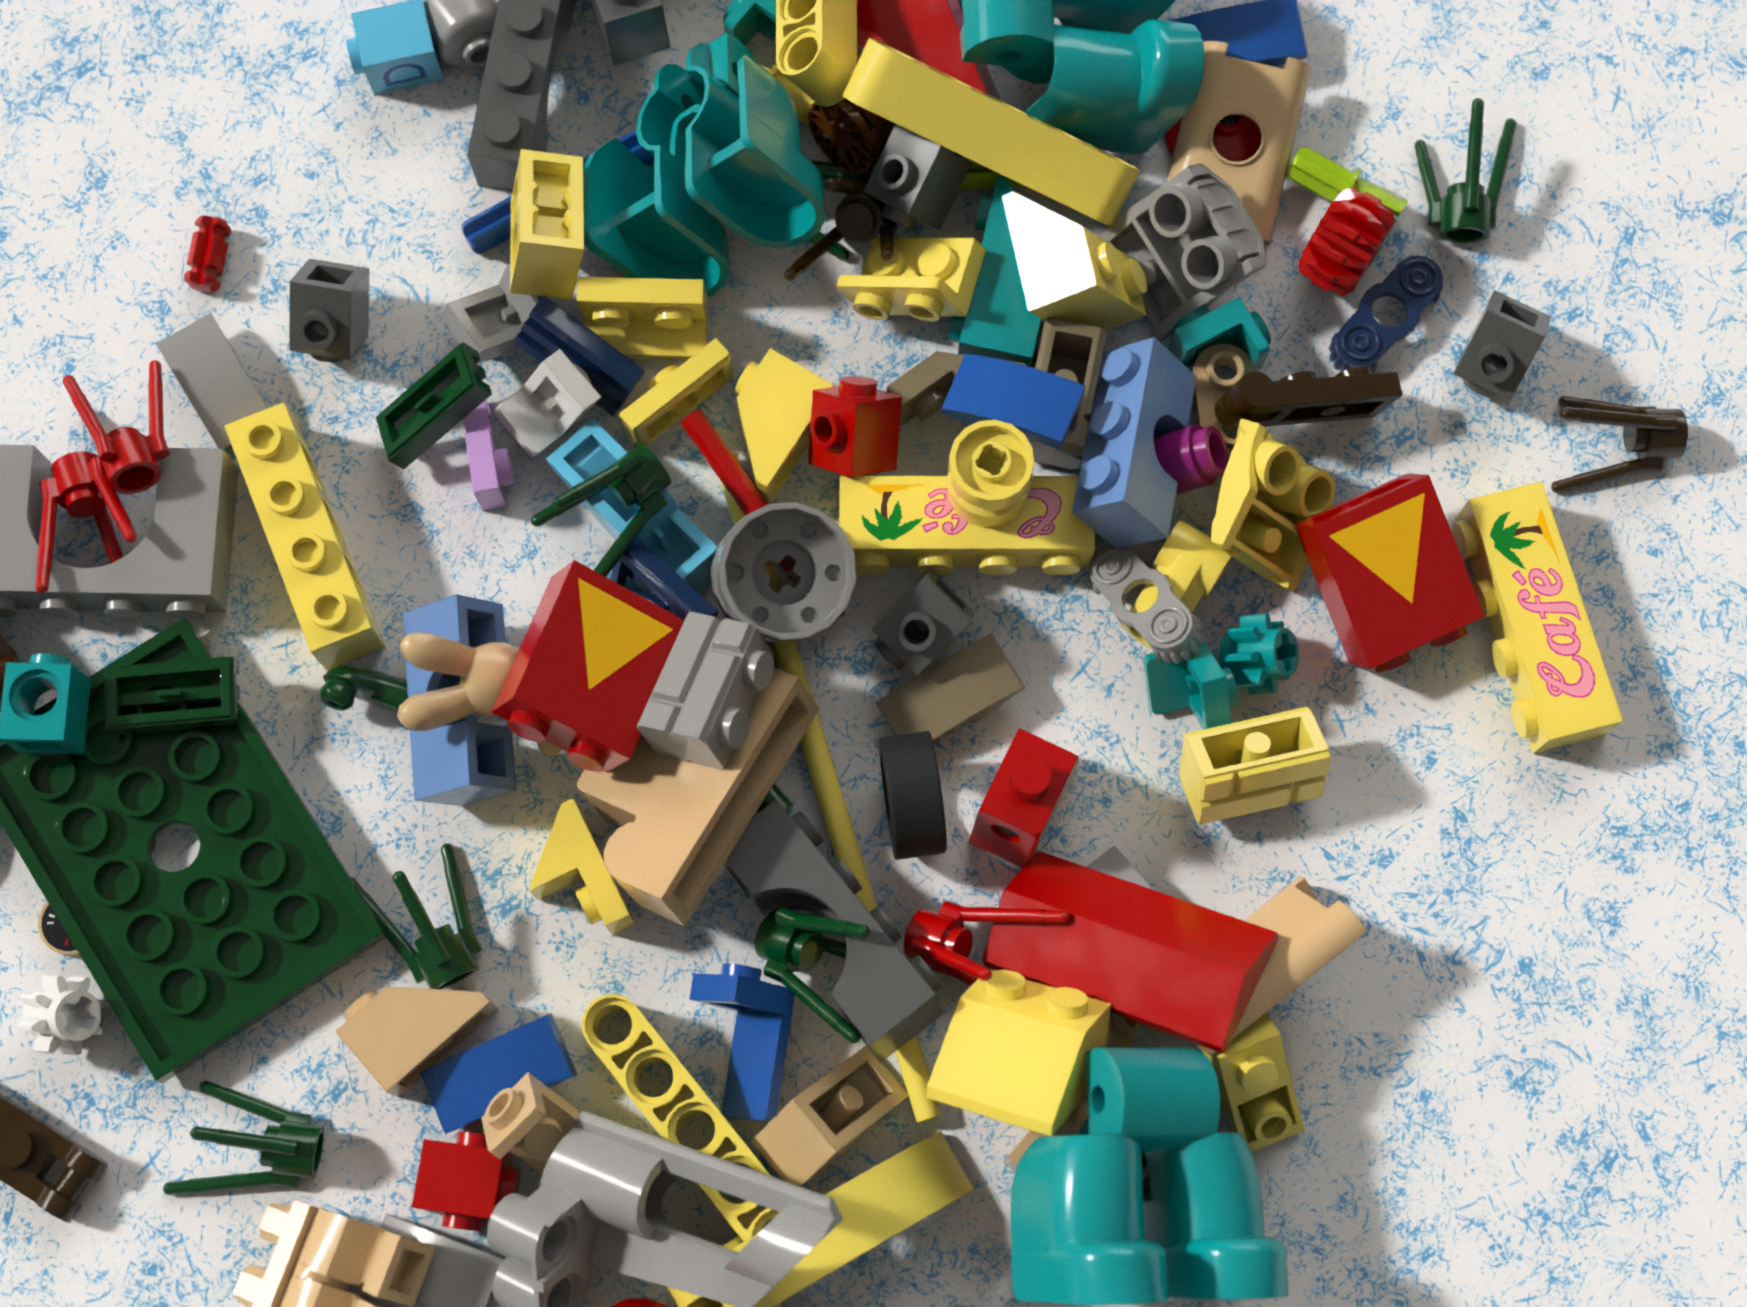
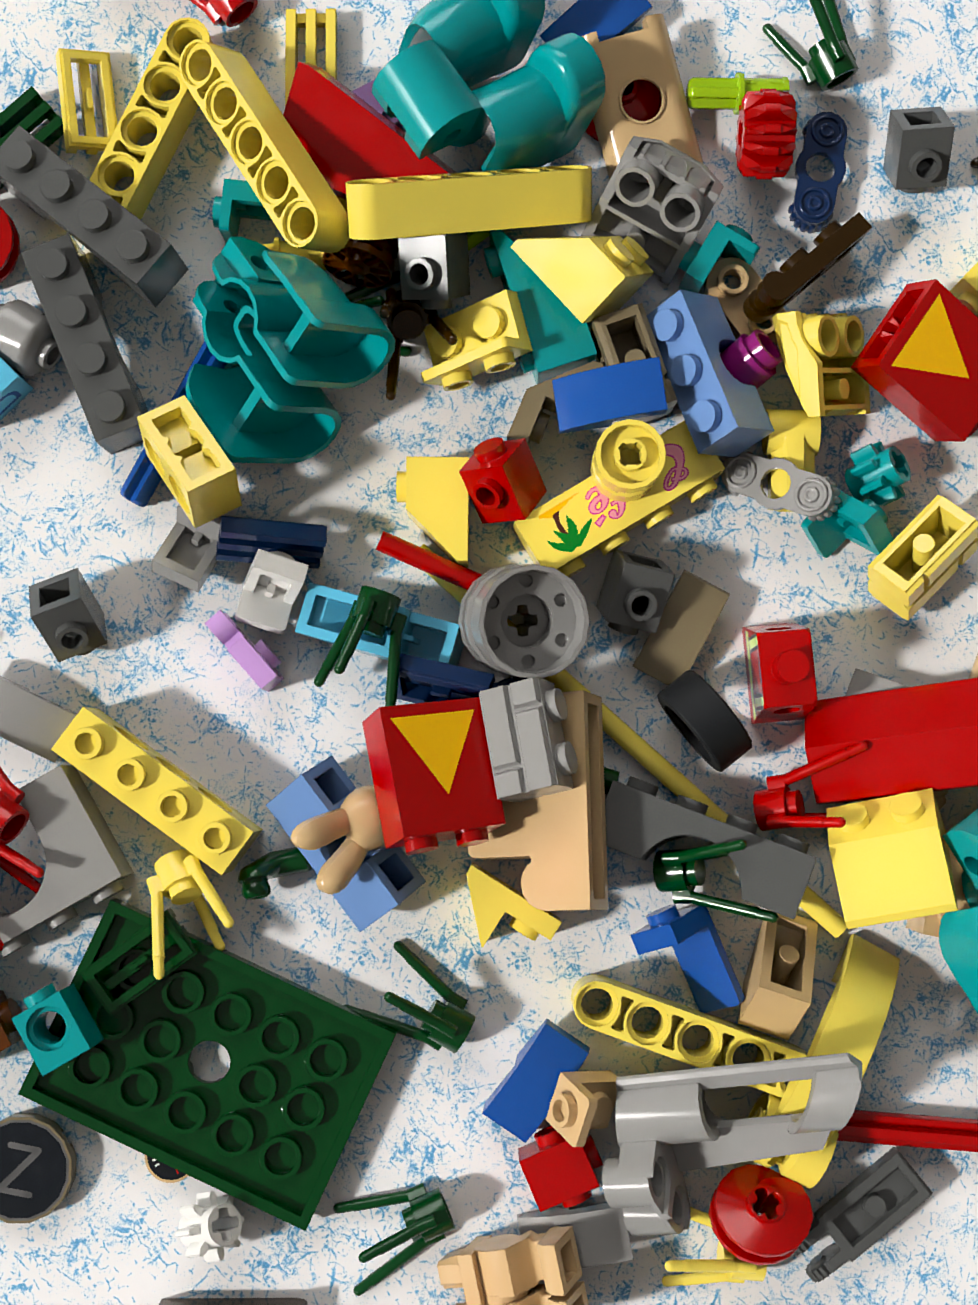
camera: 30 degrees left, 10 degrees up
tan slope [335,987,499,1097] -> none
dark green tile [376,342,492,469] -> none
light yellow bracket [577,277,708,359] -> none
light yellow plate [619,338,733,446] -> none
none -> light yellow plant [146,849,234,980]

